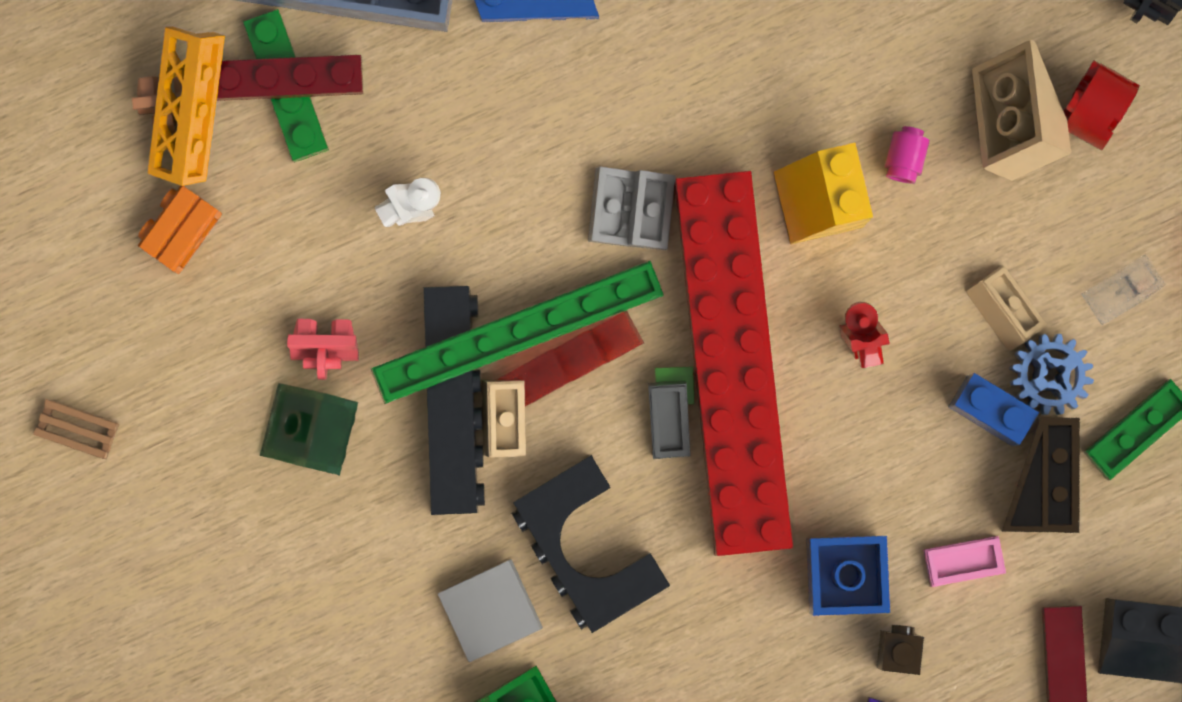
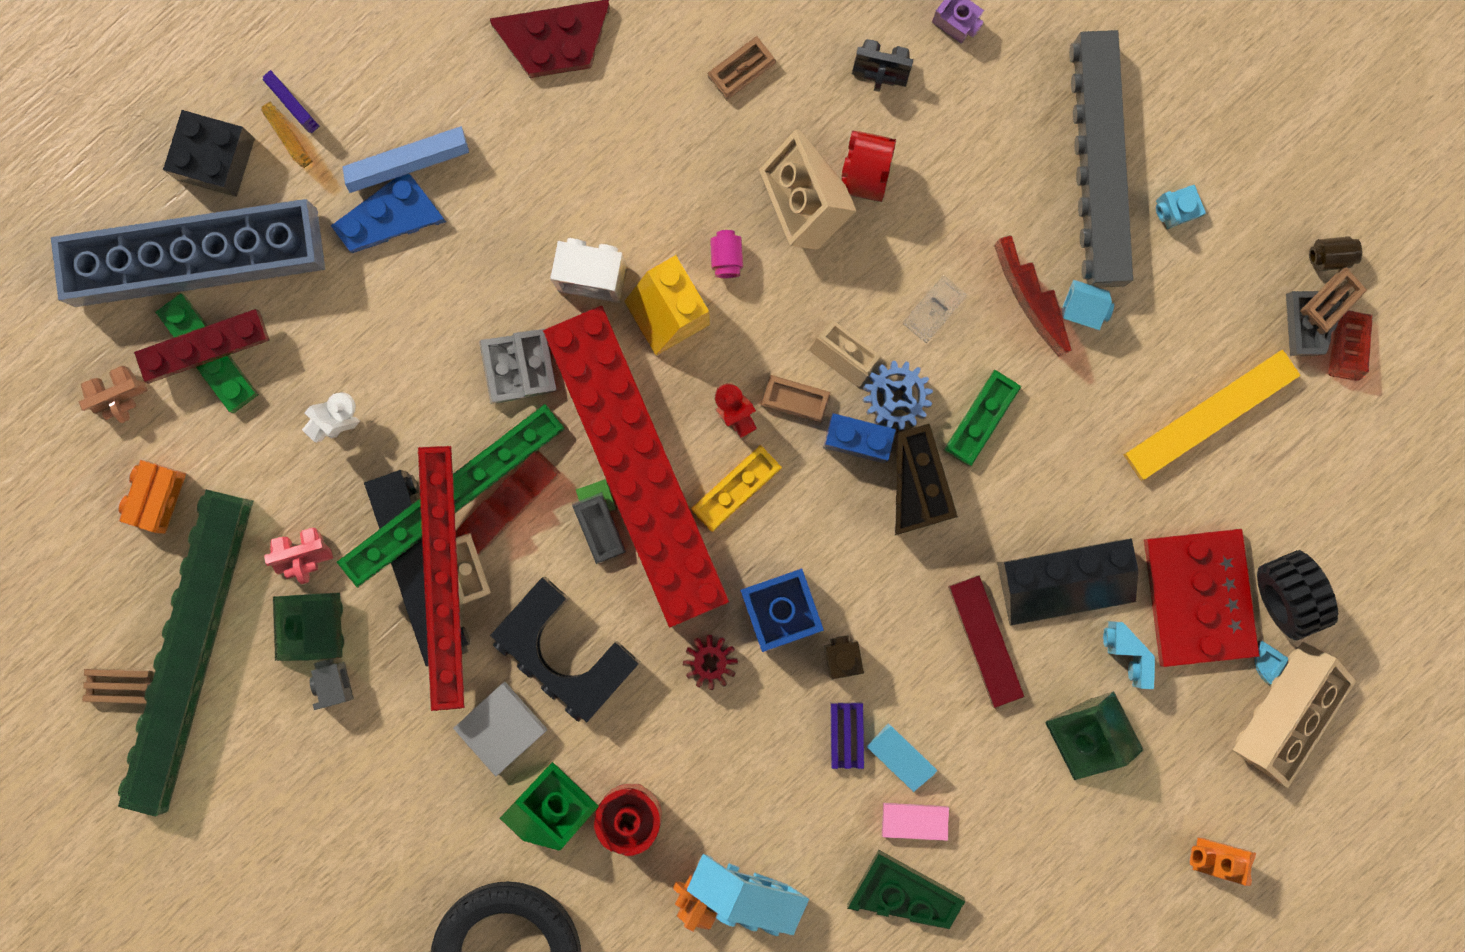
camera: 15 degrees left, 0 degrees up
light orange fence [147,26,225,186] -> none
bright pink tile [923,536,1006,587] -> none
none -> clear green brick [118,489,254,817]
none -> dark grey brick [309,658,354,710]
none -> red tile [418,446,465,711]
none -> white brick [550,238,627,303]
none -> dark red gear [683,634,738,690]
none -> yellow tile [691,445,782,532]
none -> medium nougat tile [761,375,831,424]

